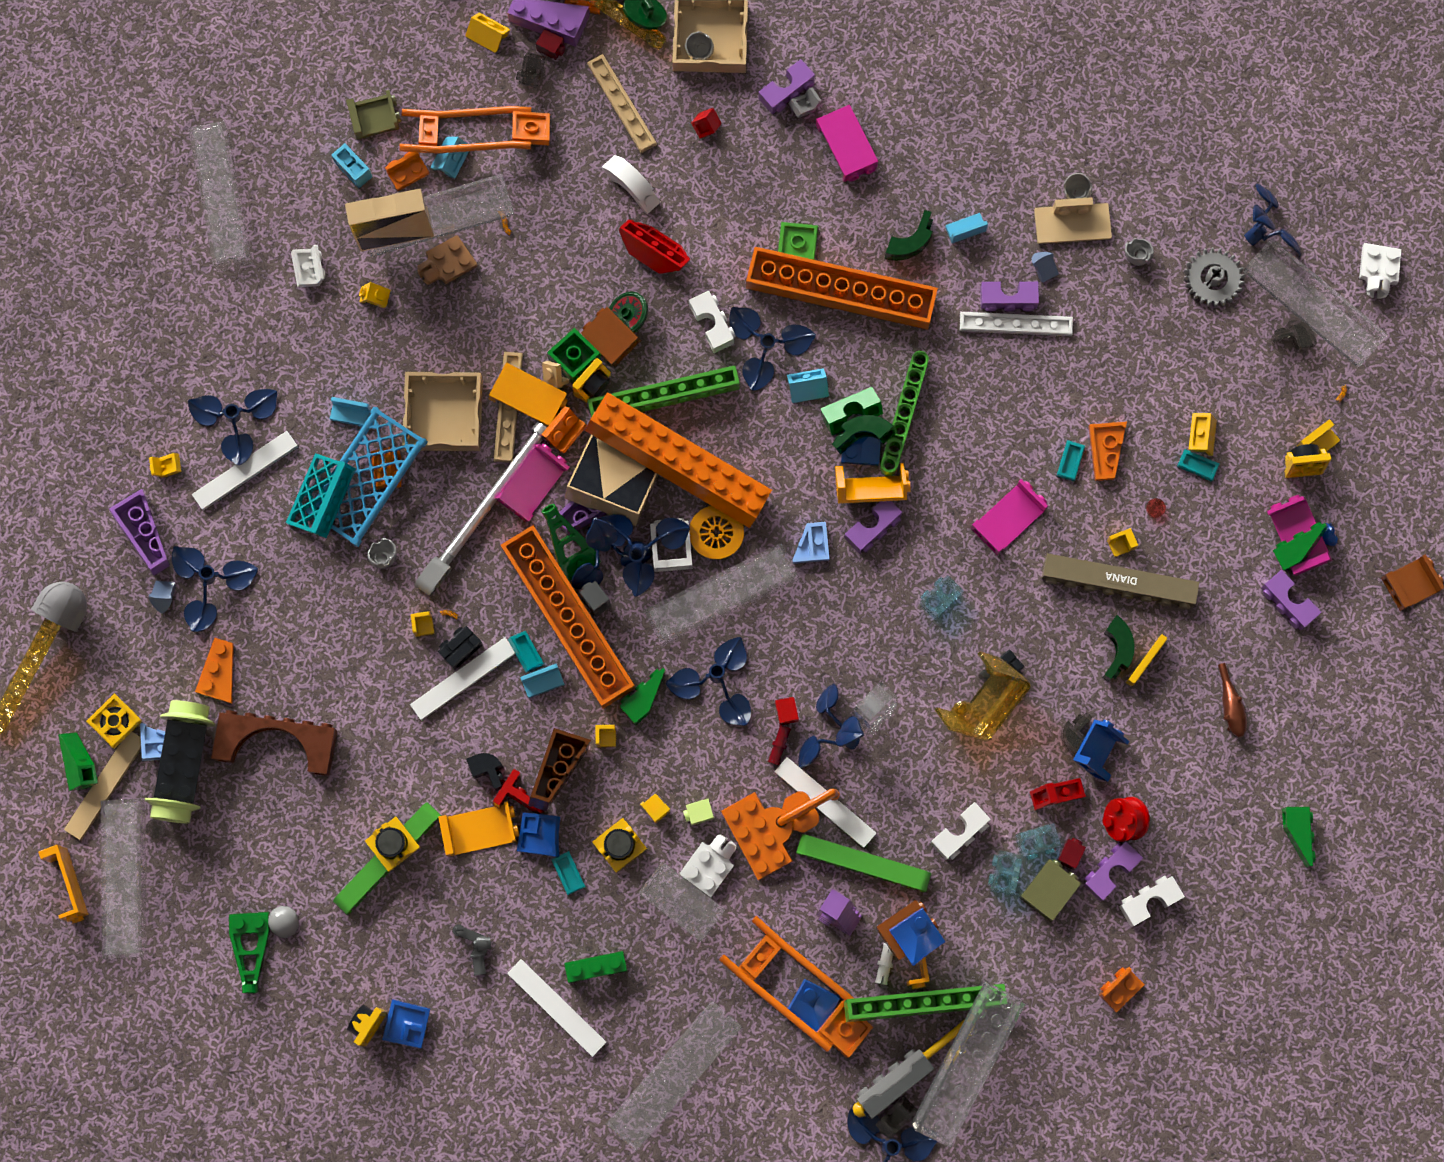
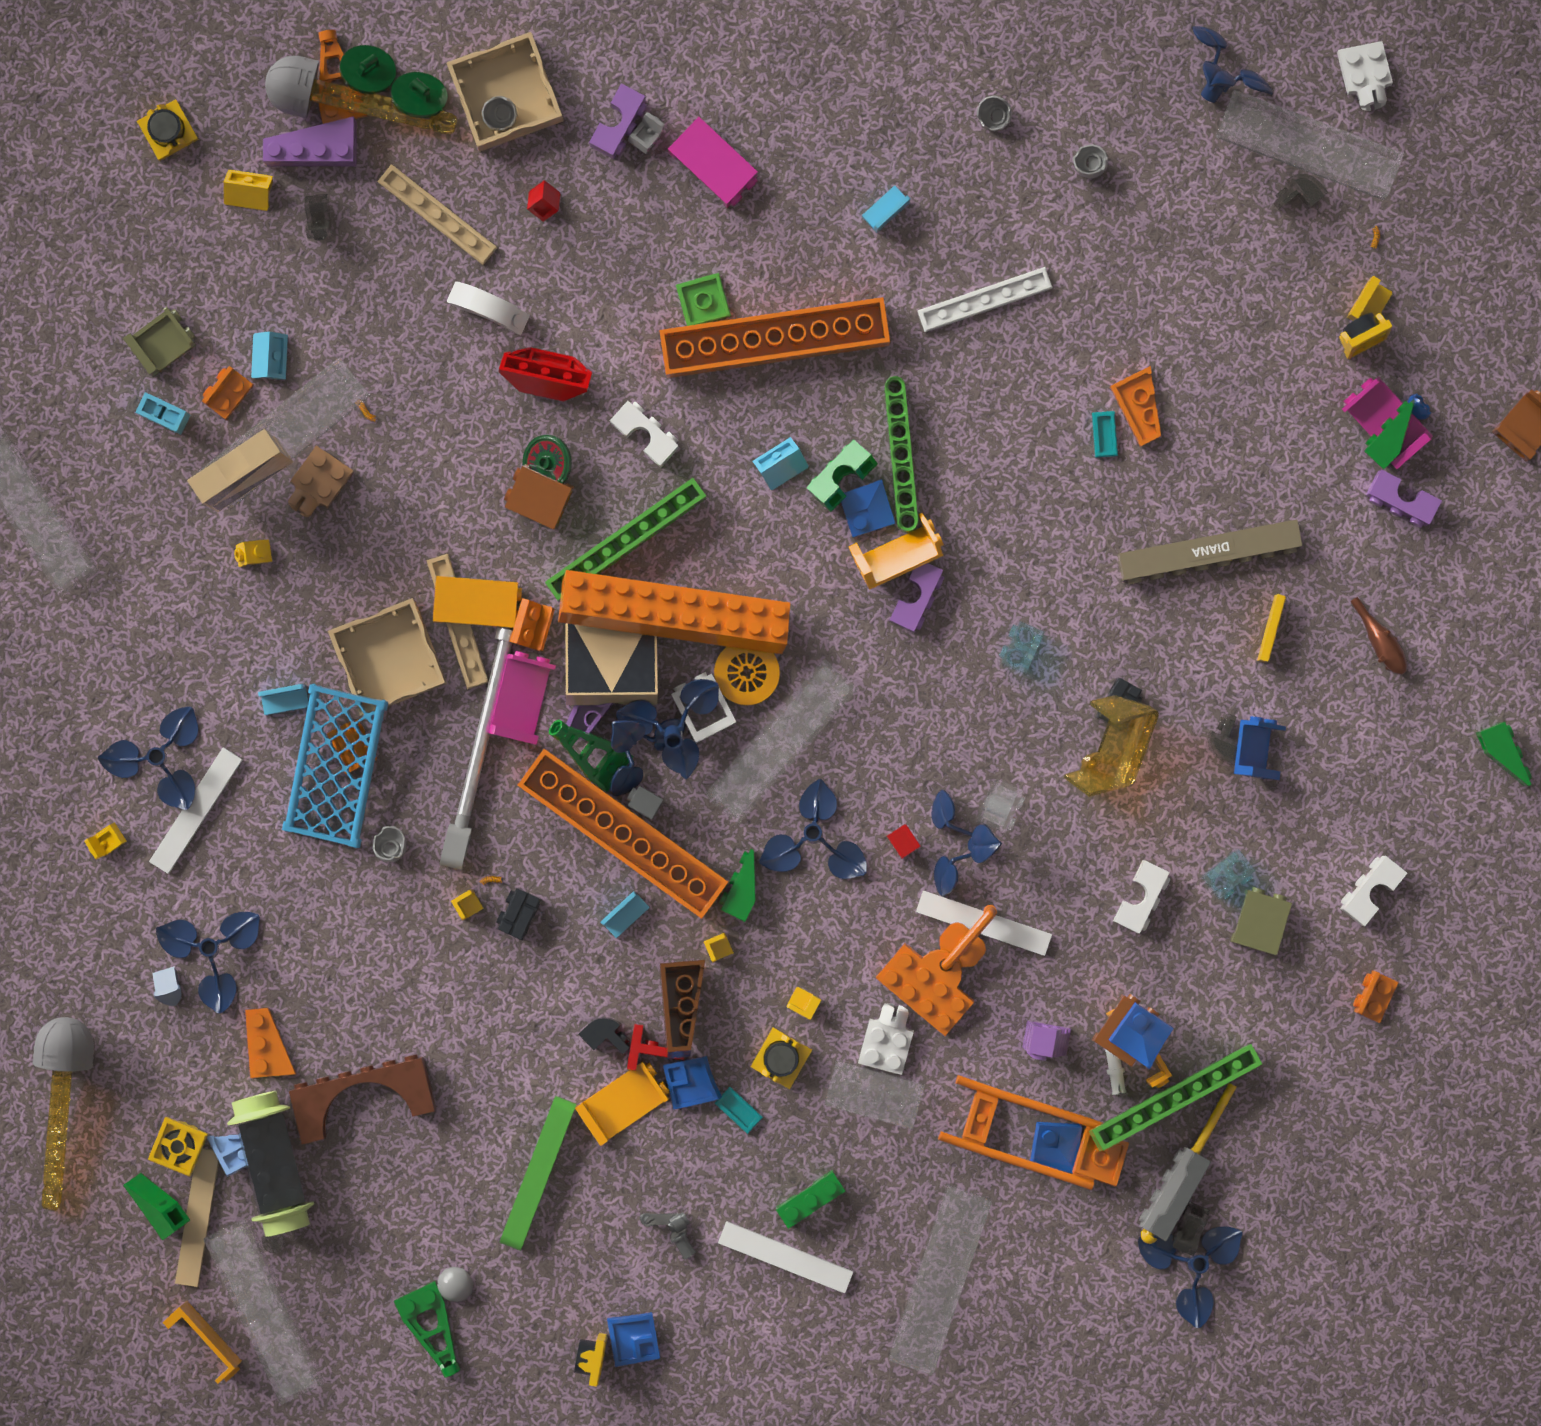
camera: 20 degrees left, 10 degrees up
medium lavender wedge [109,489,170,576] -> none
teal fence [286,453,356,538] -> none
white bracket [291,245,325,287] -> none
piece [365,816,421,872] -> none
orange plate [399,106,550,154] -> none
white tile [410,637,515,721] -> none
teal tile [508,631,544,673] -> none
dark red brick [536,29,566,60] -> none
tan bracket [542,361,569,389] -> none
green brick [547,328,601,384] -> none
piece [573,358,611,403] -> none
yellowish green brick [683,799,714,826] -> none
dark blue plant [729,307,816,391] -> none
dark red pin [767,725,791,766] -> none
light blue wing [792,522,830,564] -> none
bright green beam [796,834,932,893] -> none
dark green arch [832,415,897,455] -> none
dark green arch [885,210,933,261] -> none
clear piece [911,981,1026,1148] -> none
dark pink panel [970,479,1048,555] -> none
medium lavender arch [980,282,1039,312] -> none
clear light blue brick [988,850,1023,896] -> none
red bracket [1030,778,1086,810] -> none
sand blue tile [1032,252,1059,282] -> none
tan bracket [1034,197,1112,244] -> none
dark red brick [1057,838,1086,870] -> none
medium lavender arch [1083,841,1143,902] -> none
dark green arch [1102,615,1134,682] -> none
red wheel [1102,797,1150,842] -> none
yellow panel [1107,528,1138,557] -> none
clear red tile [1146,498,1166,518] -> none
teal tile [1177,449,1220,482] -> none
light grey gear [1183,247,1245,307] -> none
yellow panel [1189,413,1217,456] -> none

